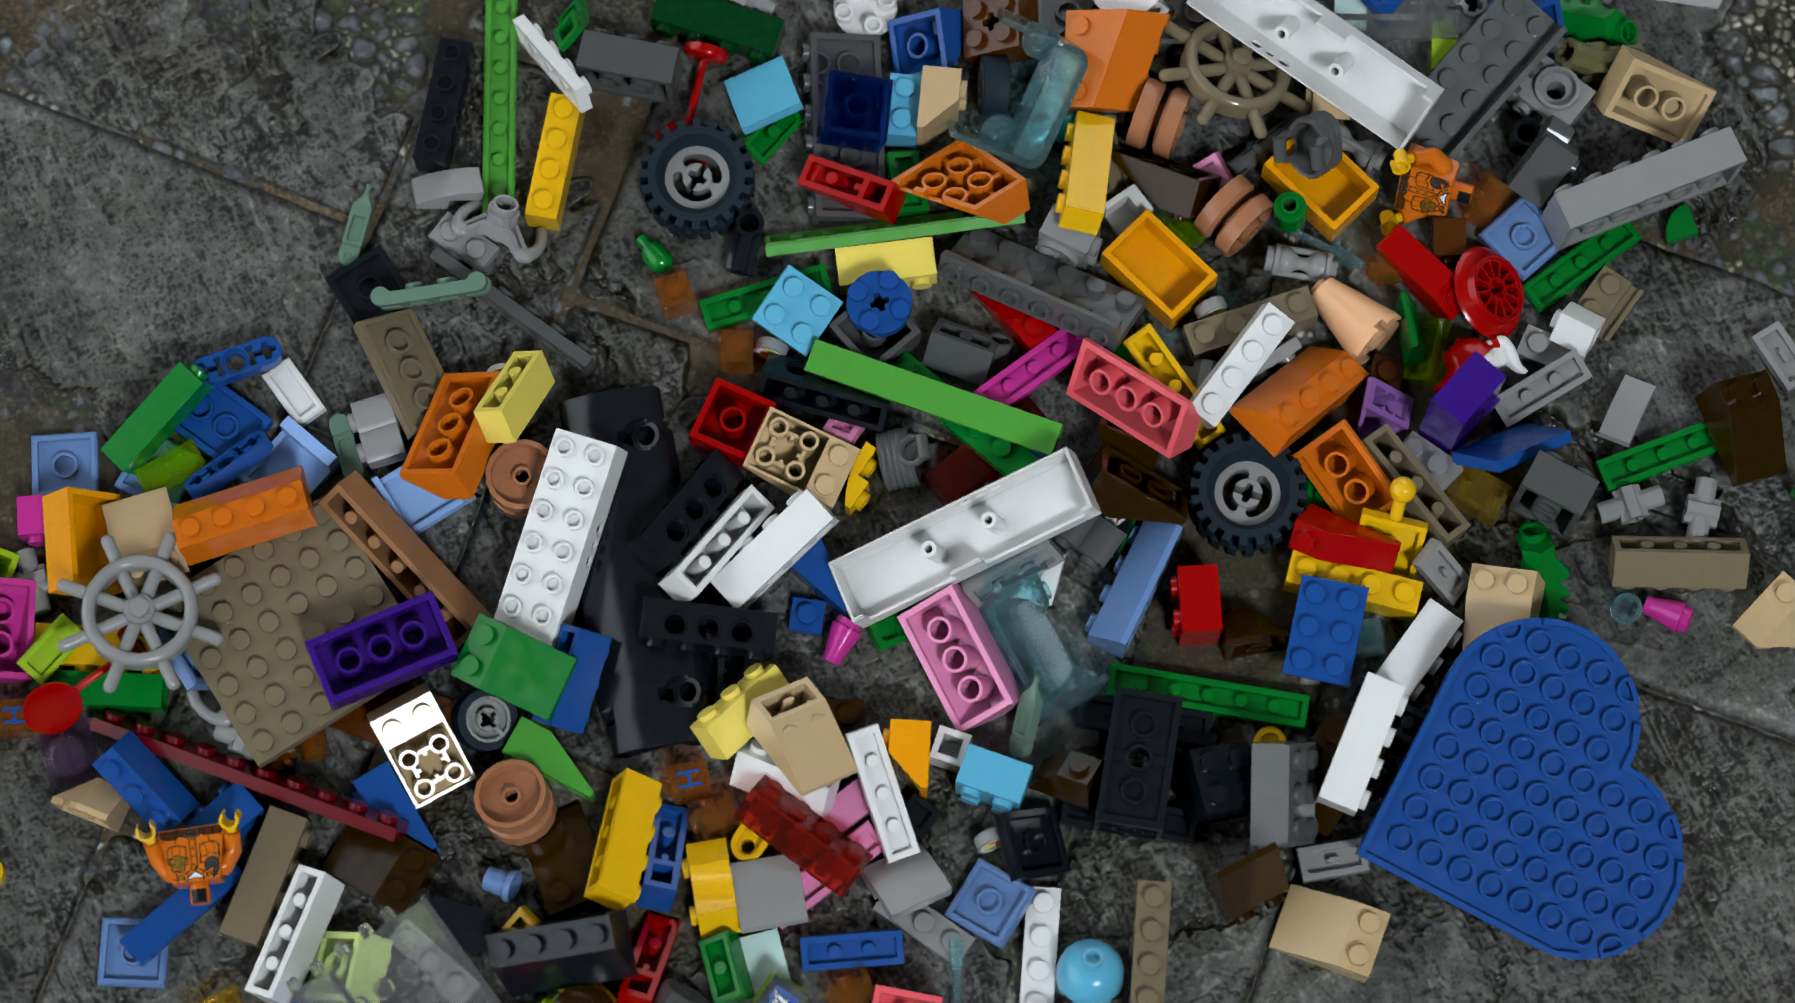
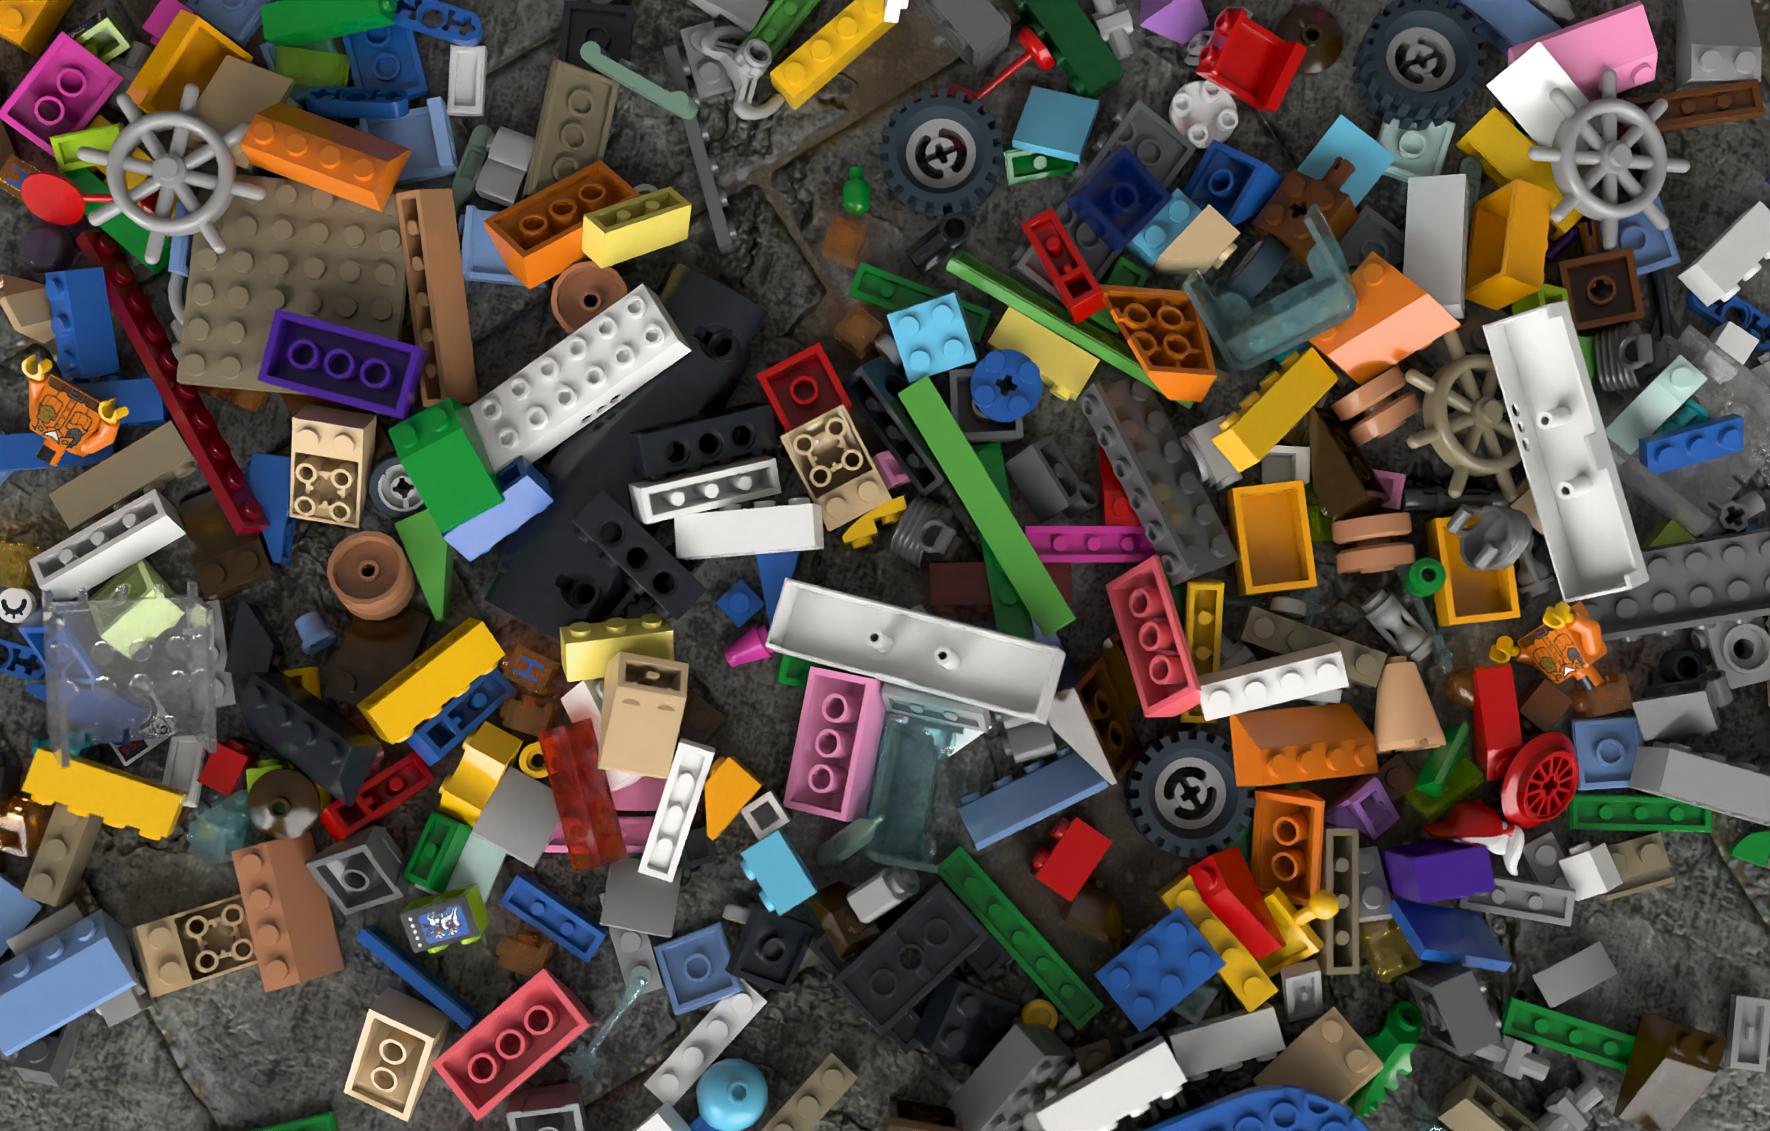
camera: 35 degrees right, 10 degrees up
none -> light grey brick [847,862,920,923]

